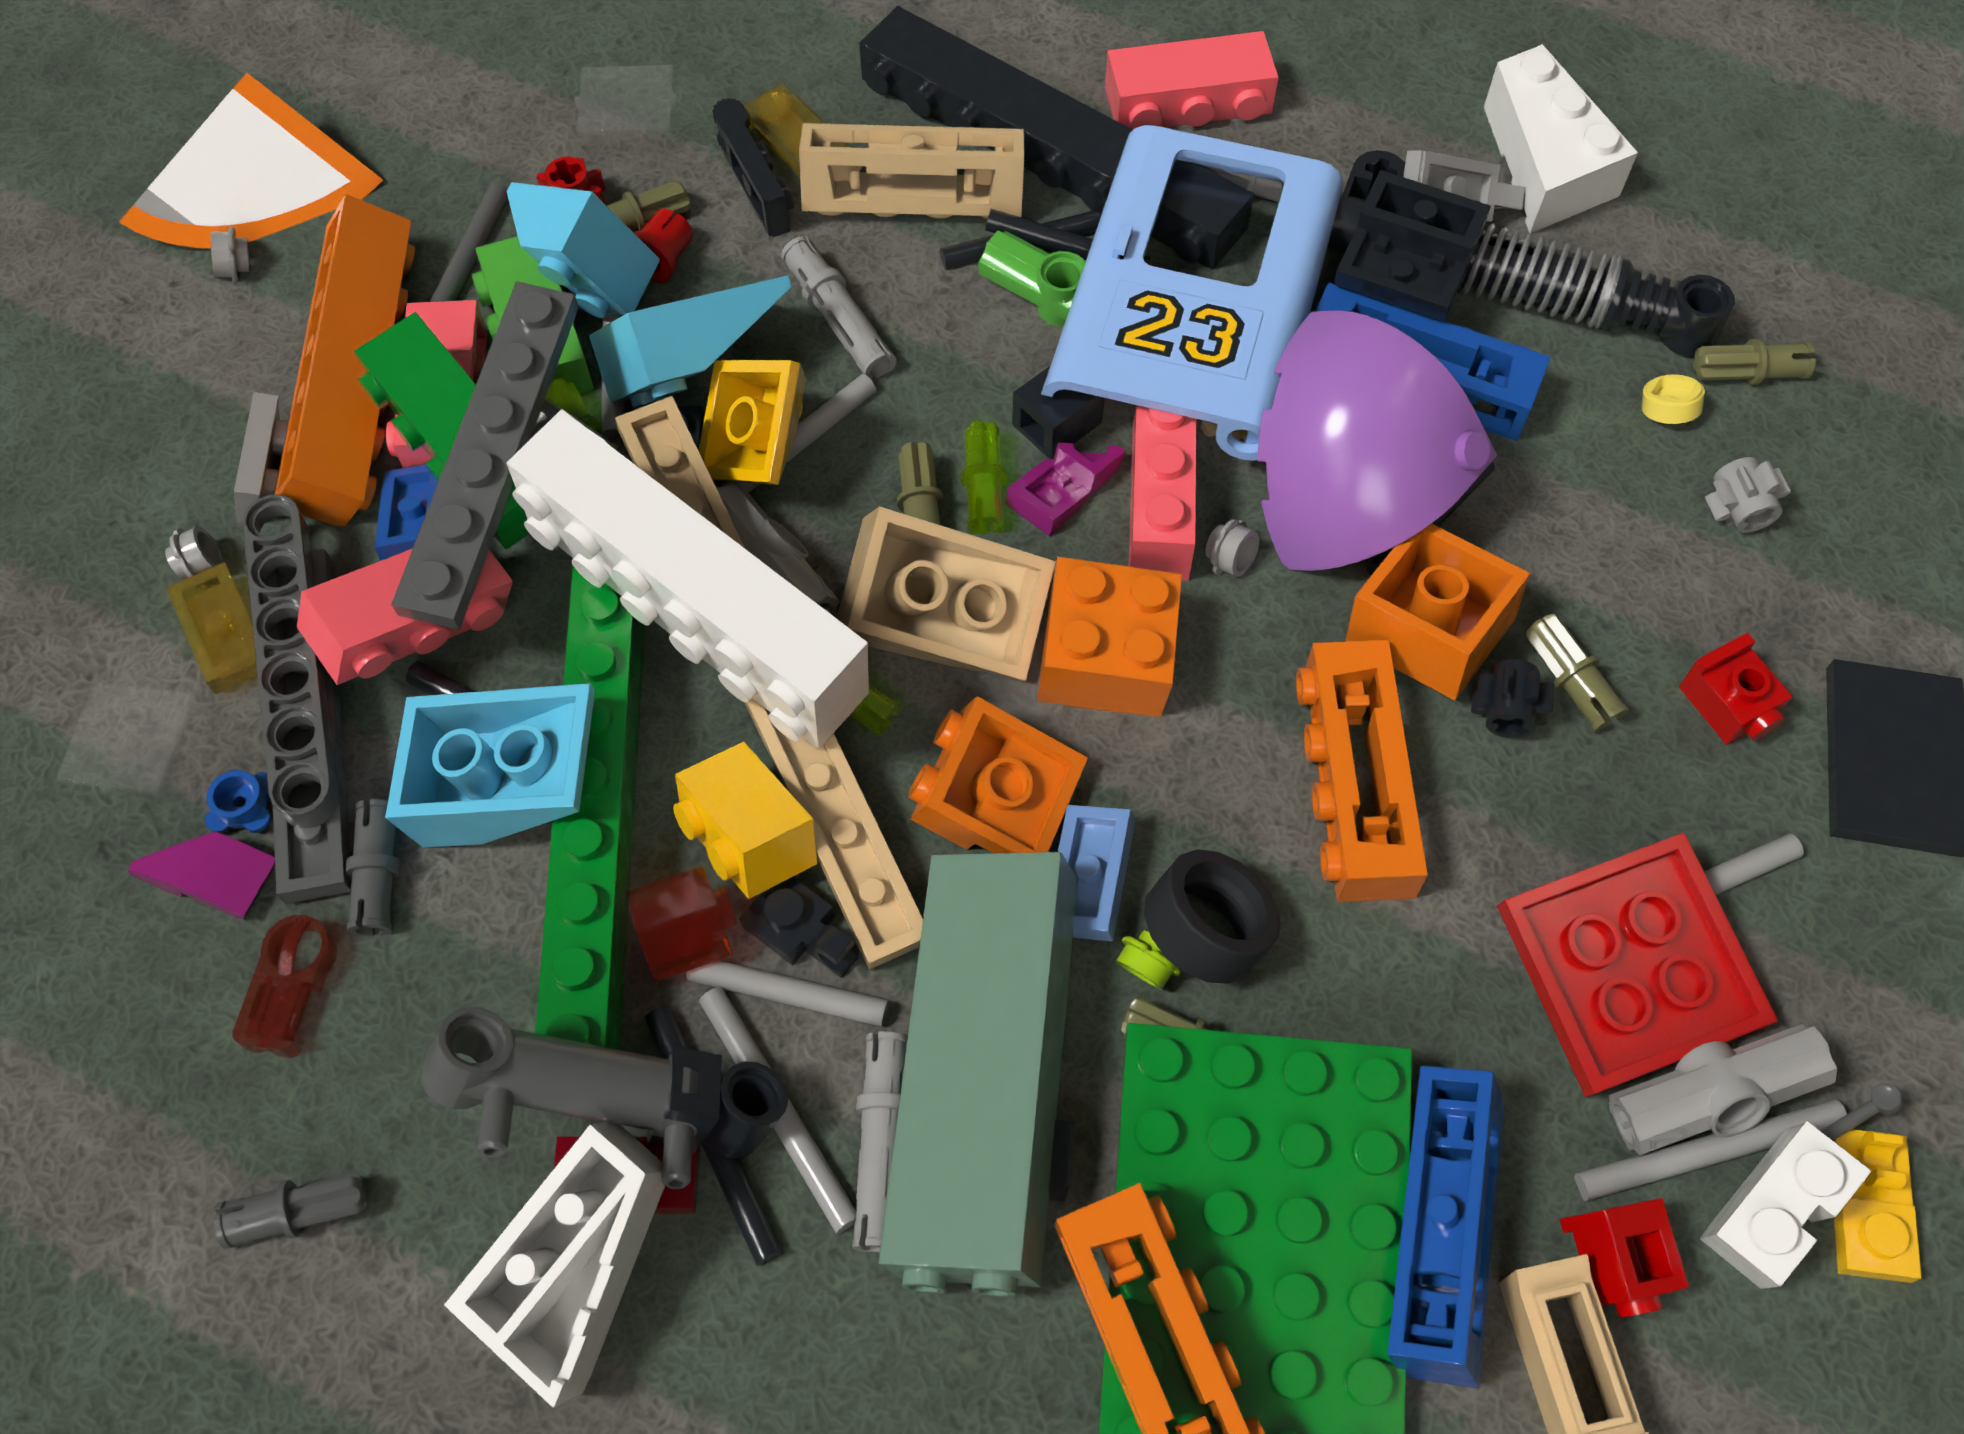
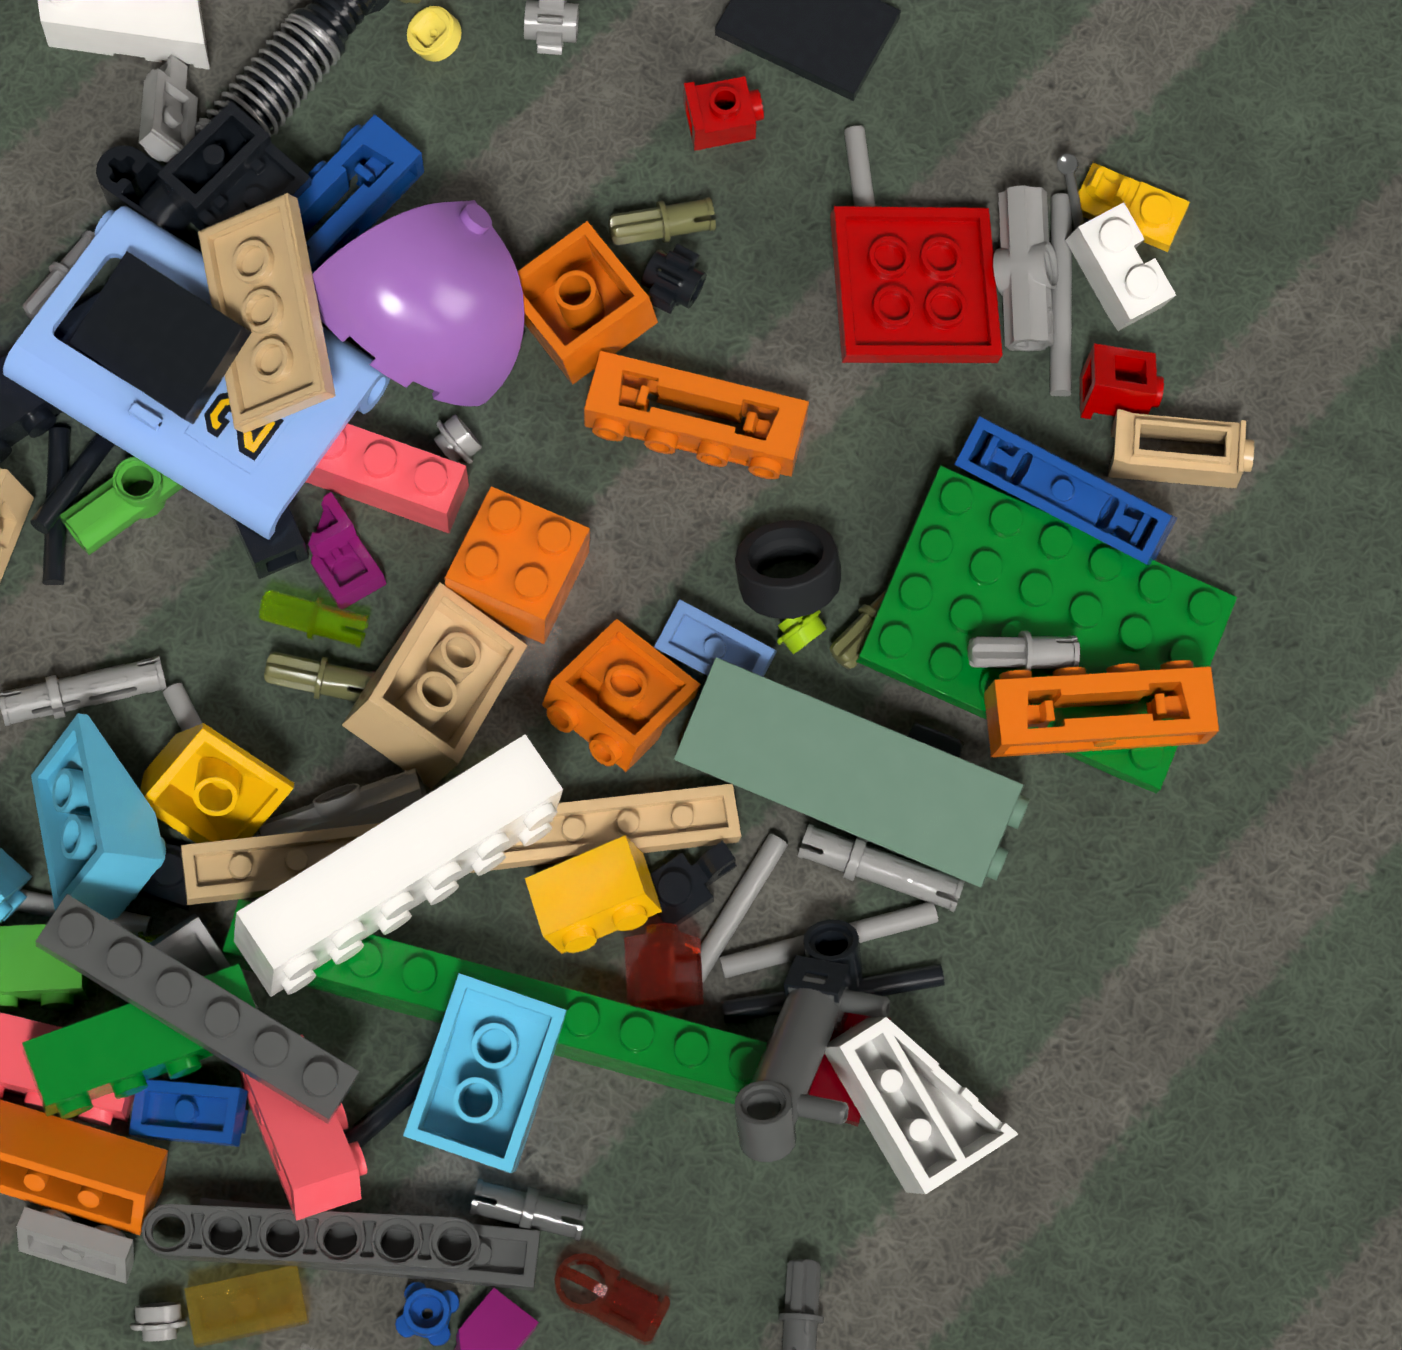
camera: 75 degrees left, 10 degrees up
none -> black tile [69,251,252,424]
none -> tan tile [198,193,336,433]
none -> light grey axle [968,631,1080,671]

